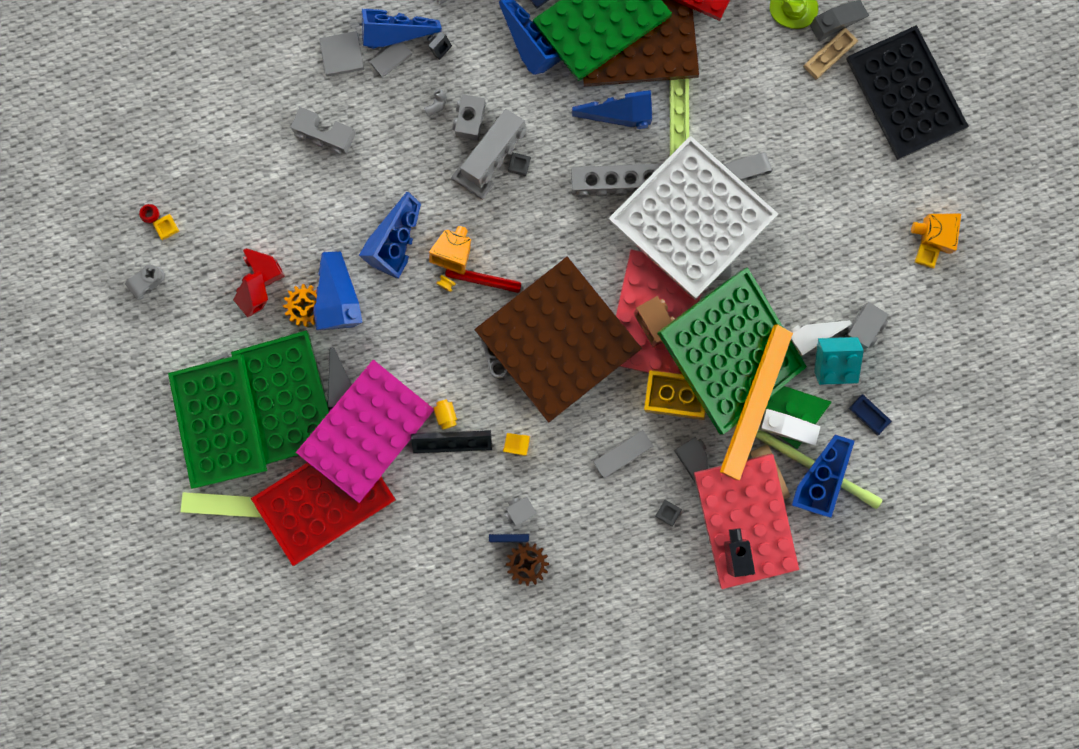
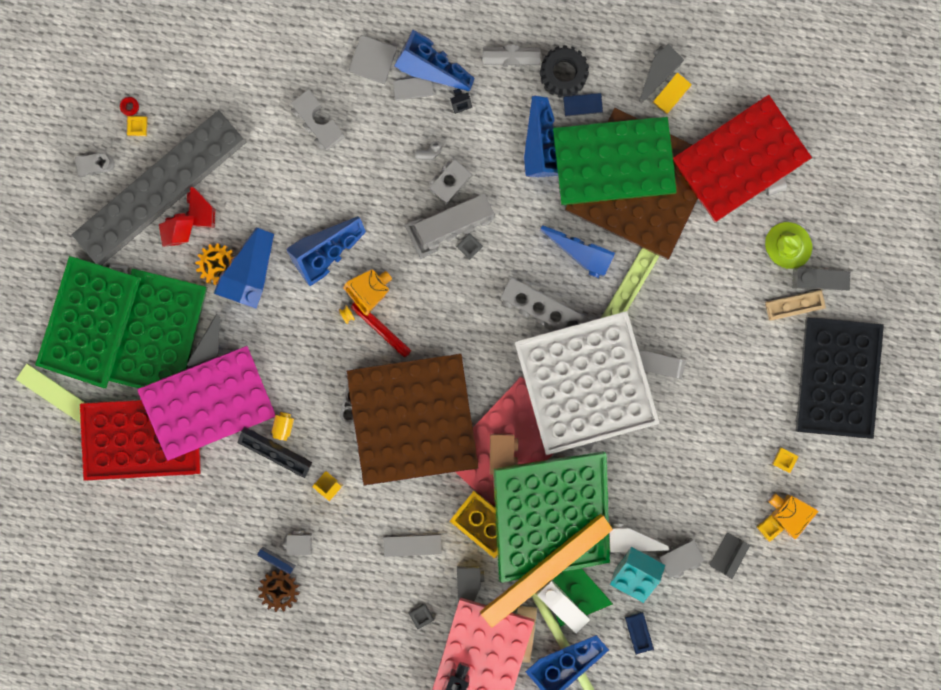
camera: 30 degrees right, 5 degrees up
none -> dark grey brick [71,110,247,265]
none -> dark grey panel [710,533,750,579]
none -> yellow plate [772,447,799,473]

